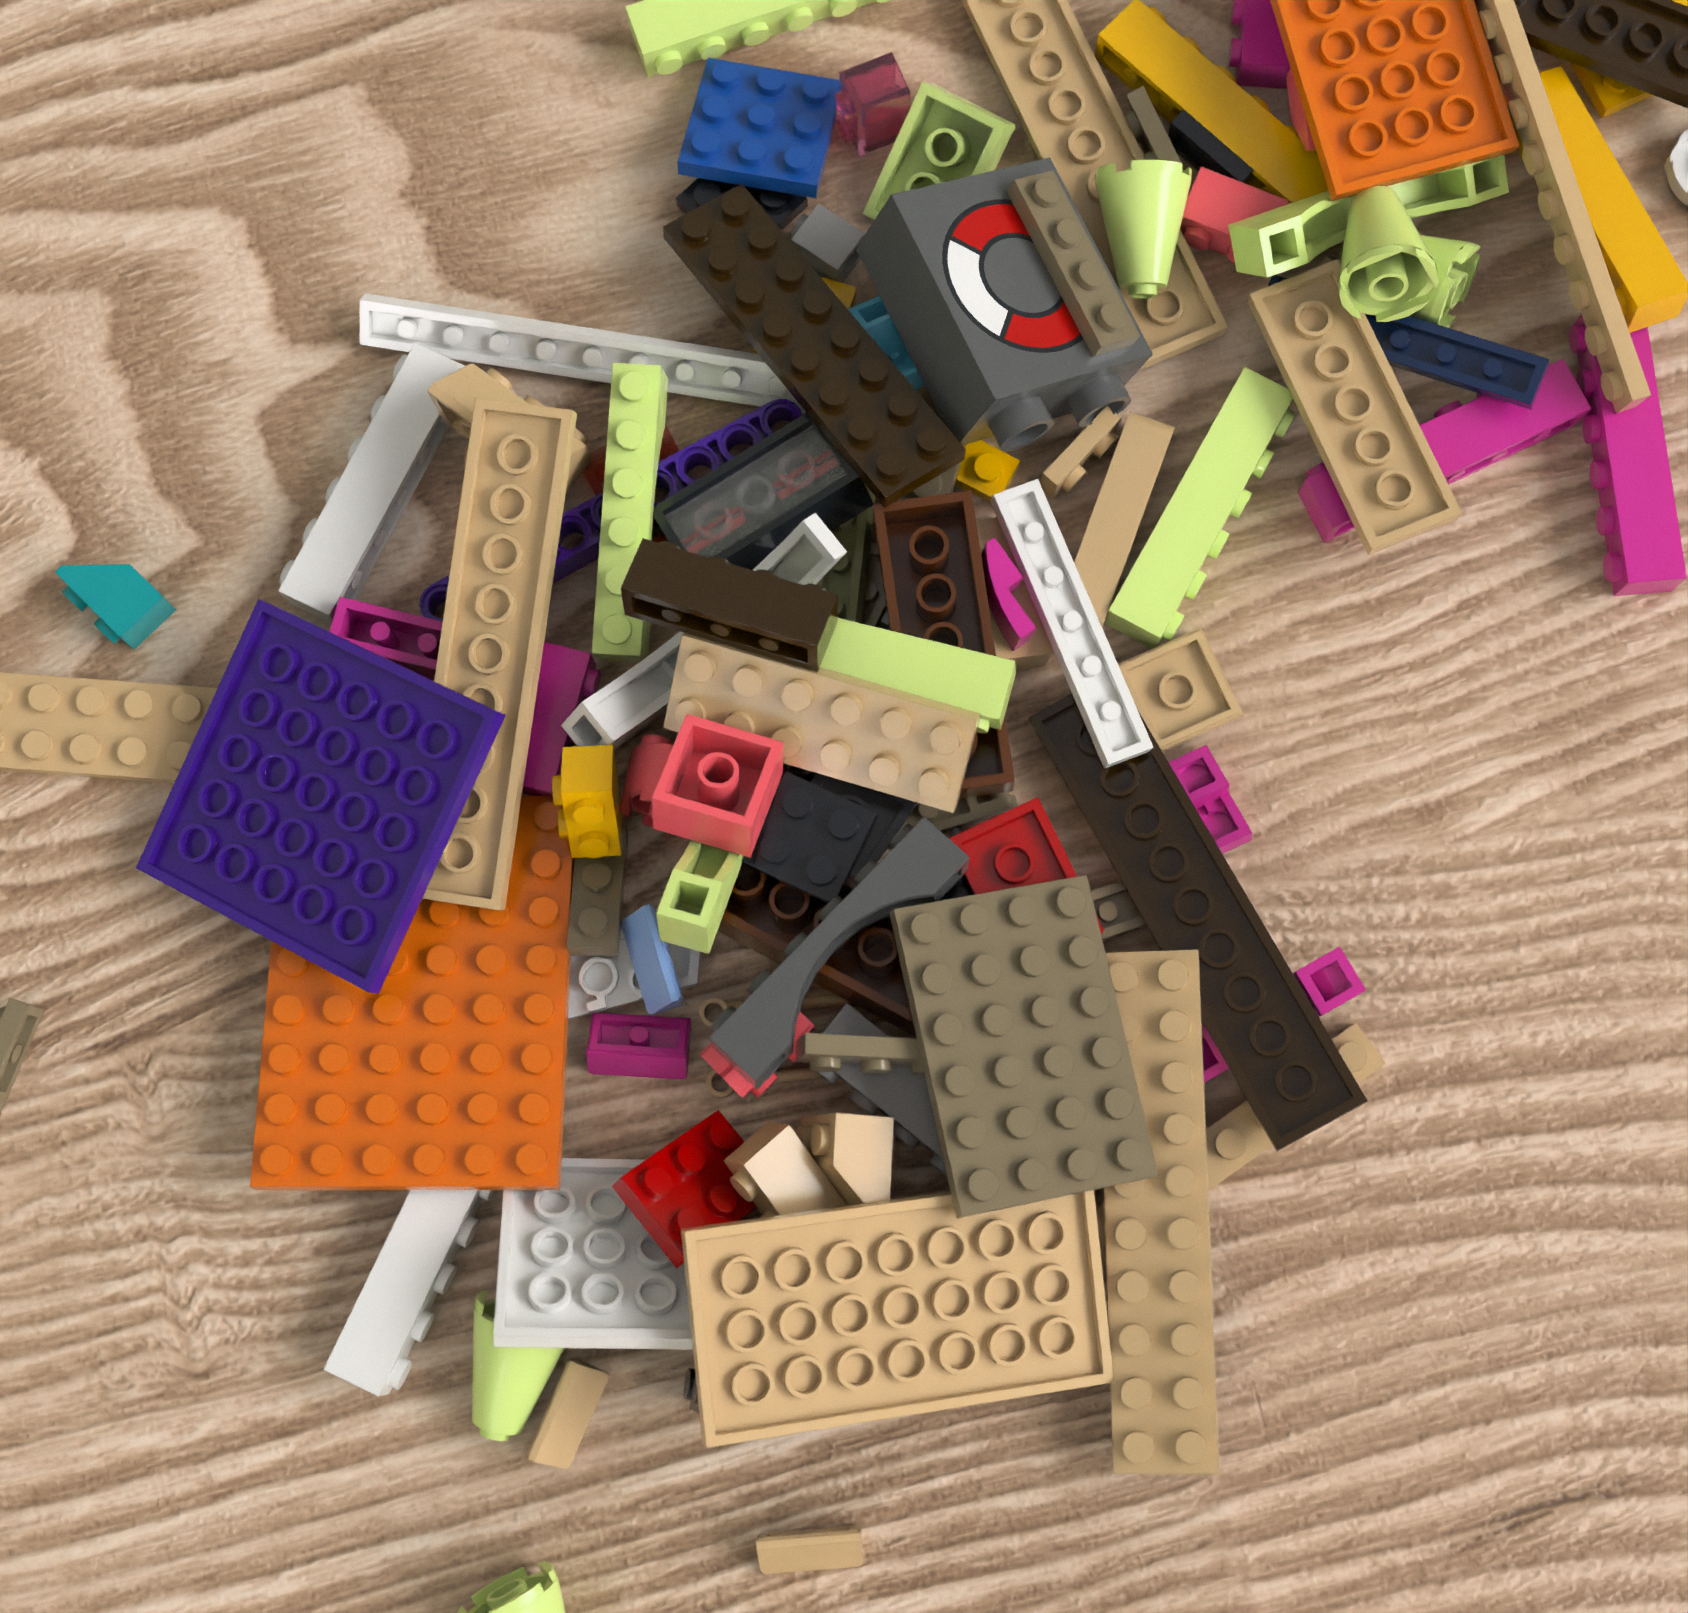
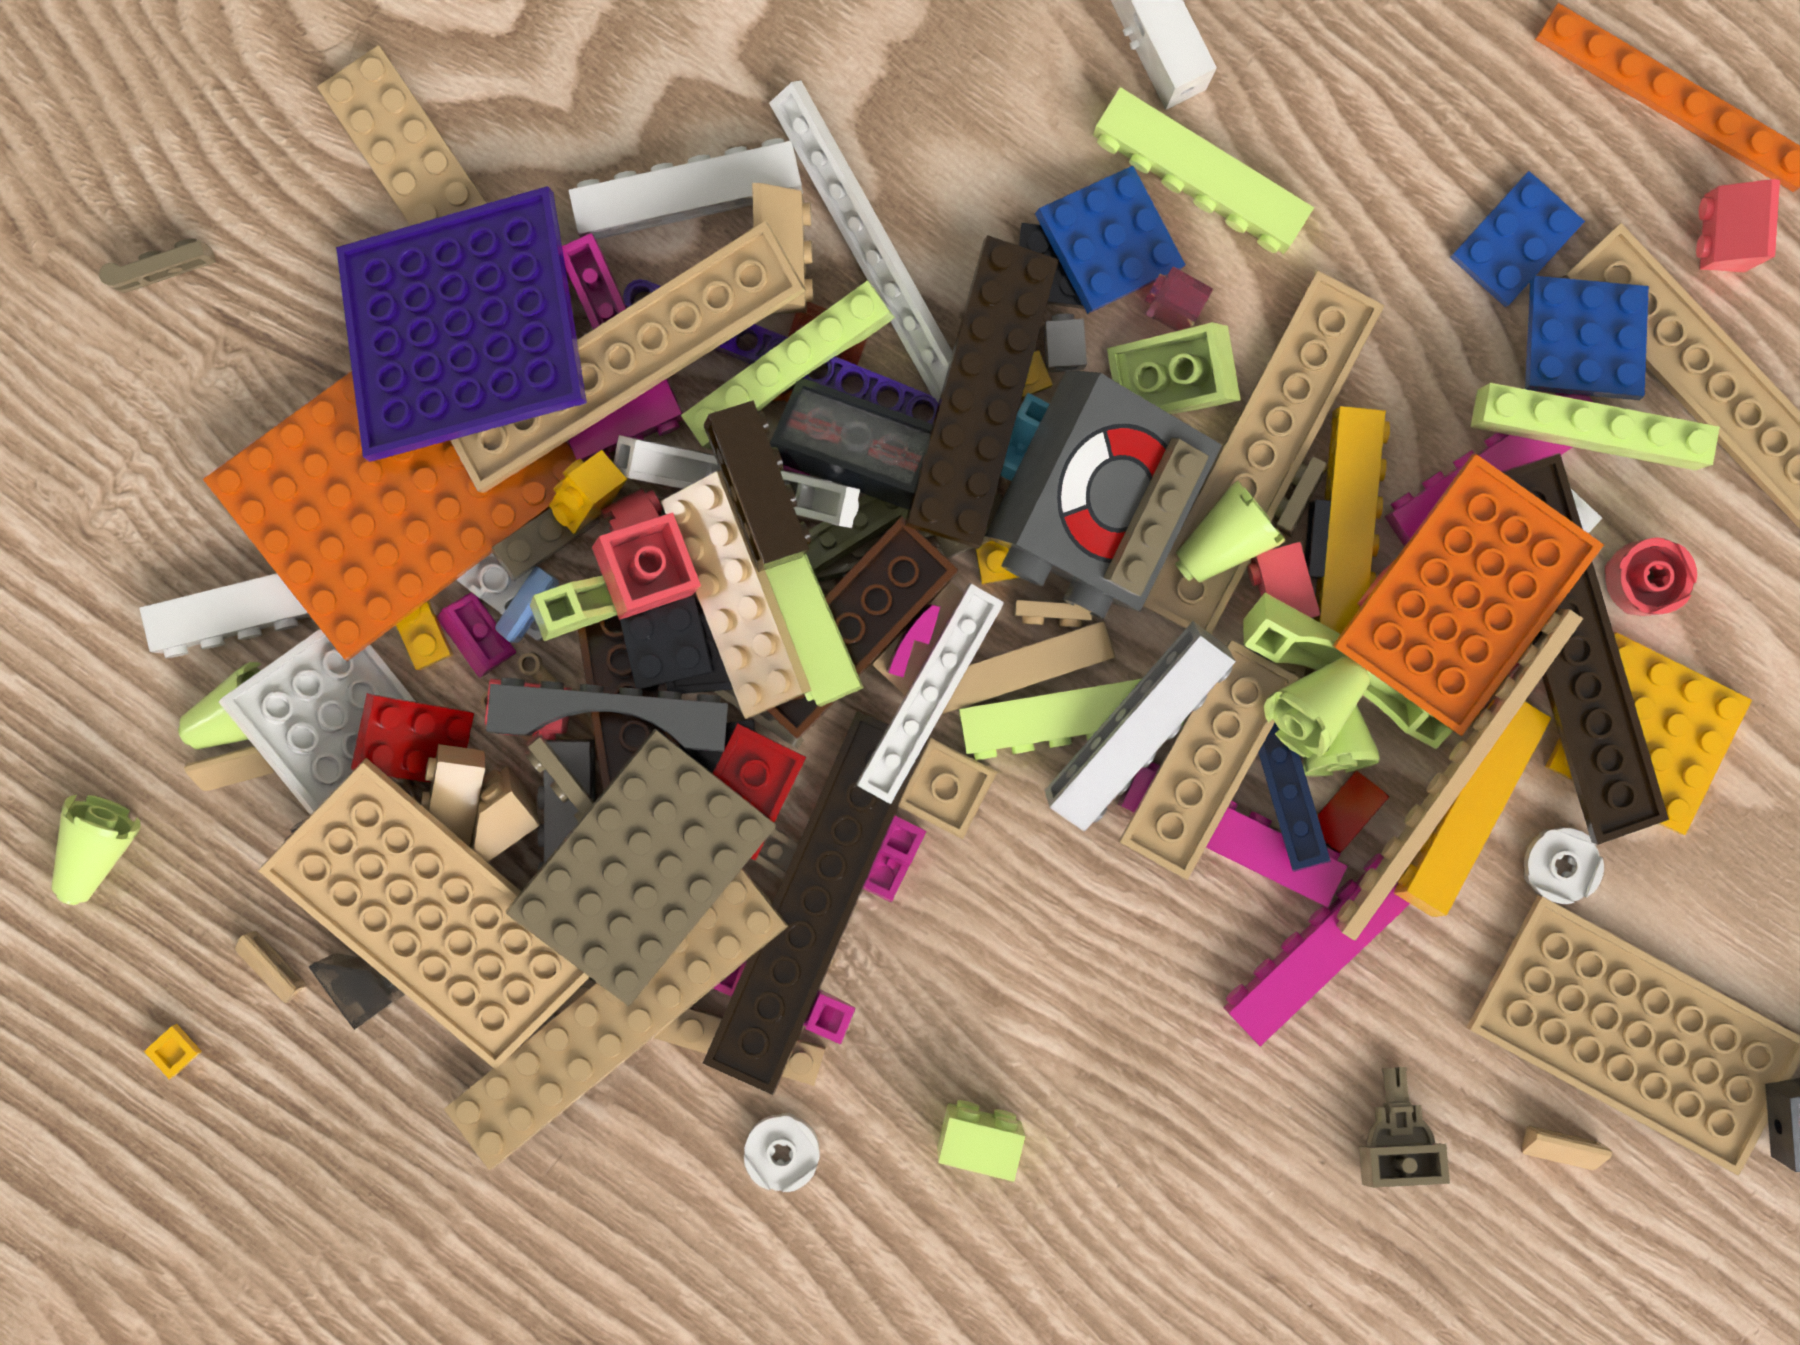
camera: 50 degrees right, 10 degrees up
teal slope [55,564,176,649] -> none
none -> clear smoke slope [309,953,405,1030]
none -> yellow plate [396,601,453,670]
none -> white plate [744,1113,820,1192]
none -> yellowish green brick [937,1100,1025,1182]
none -> brick [1044,621,1236,832]
none -> red slope [1317,771,1390,853]

